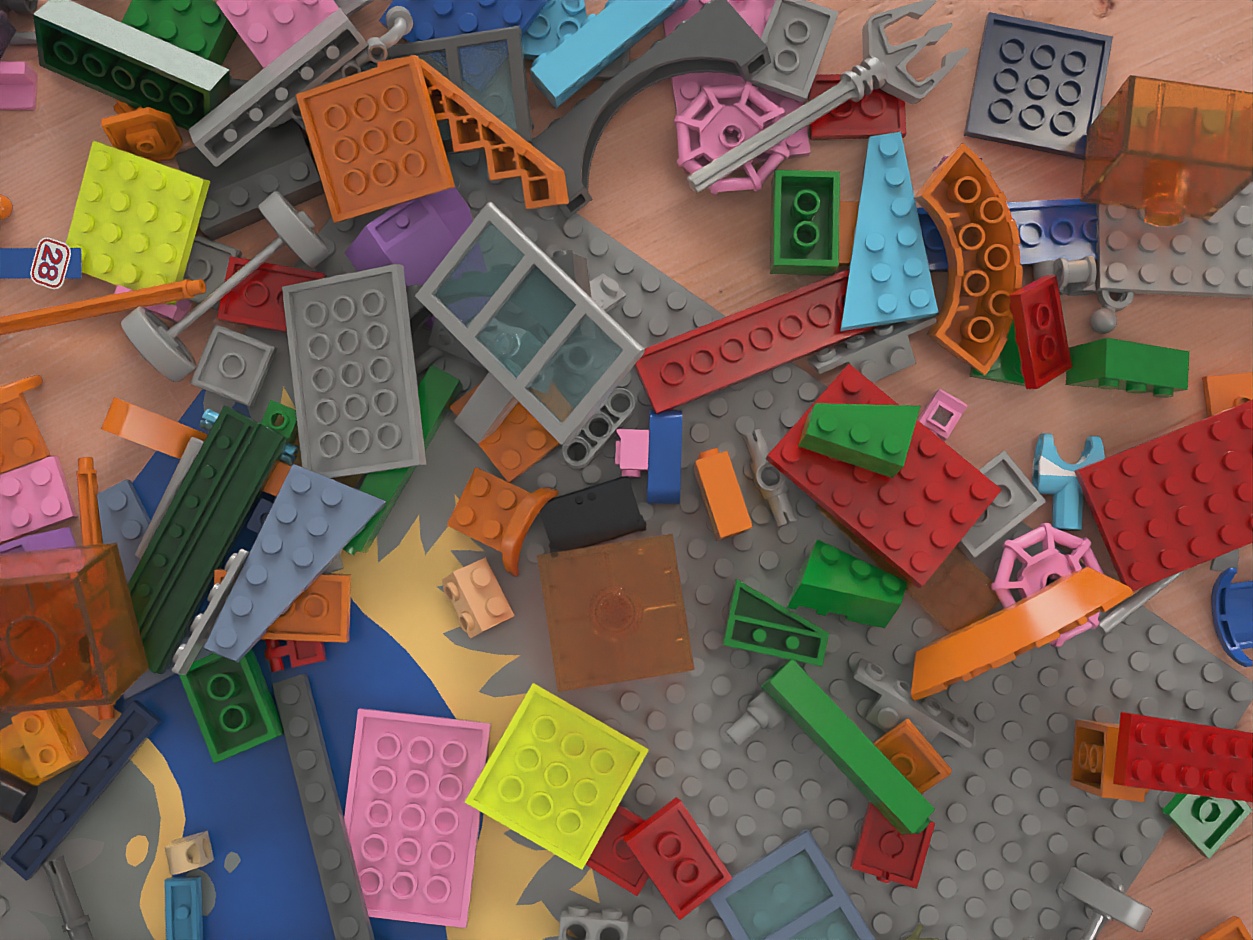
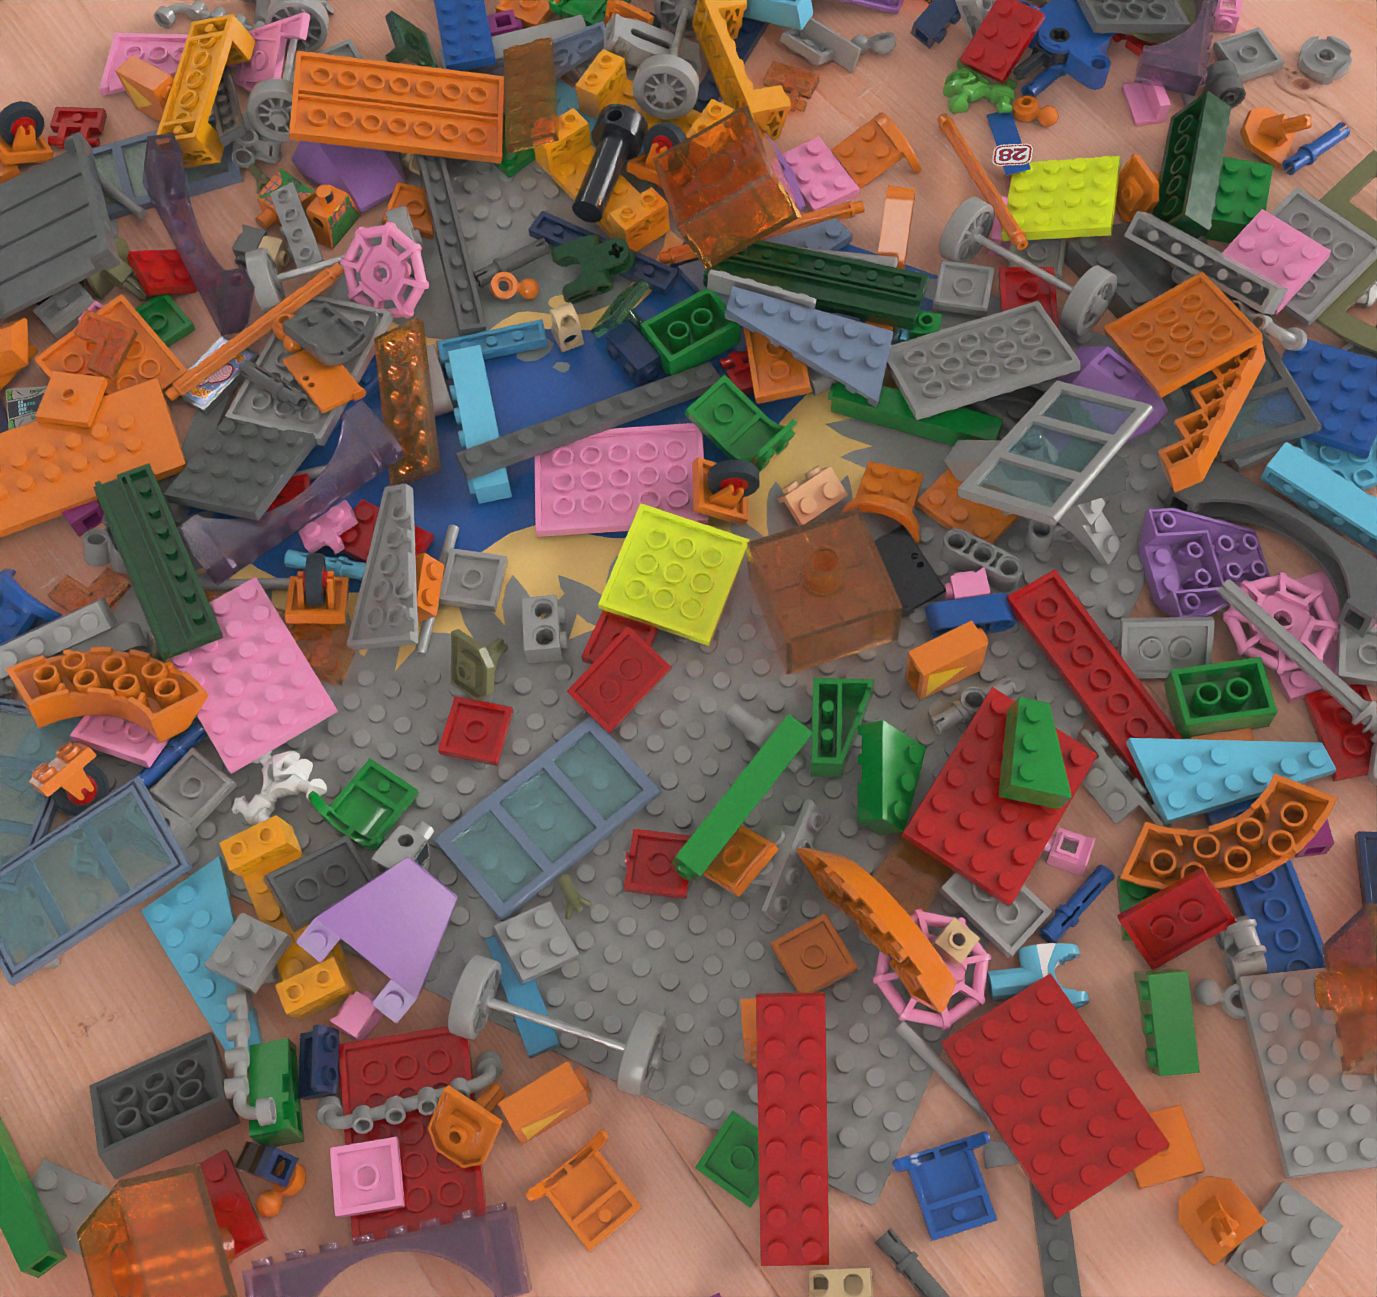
camera: 85 degrees right, 20 degrees down
none -> orange plate [490,272,540,300]
none -> dark green piece [551,235,636,304]
none -> clear green tile [590,279,650,338]
none -> dark blue brick [606,320,662,385]
none -> green bracket [684,375,797,473]
none -> plate [692,457,760,526]
none -> orange plate [770,913,858,993]
none -> tan plate [932,917,980,967]
none -> blue pin [1039,865,1115,943]
none -> light grey plate [1119,616,1215,679]
none -> medium lavender wedge [1138,508,1270,617]

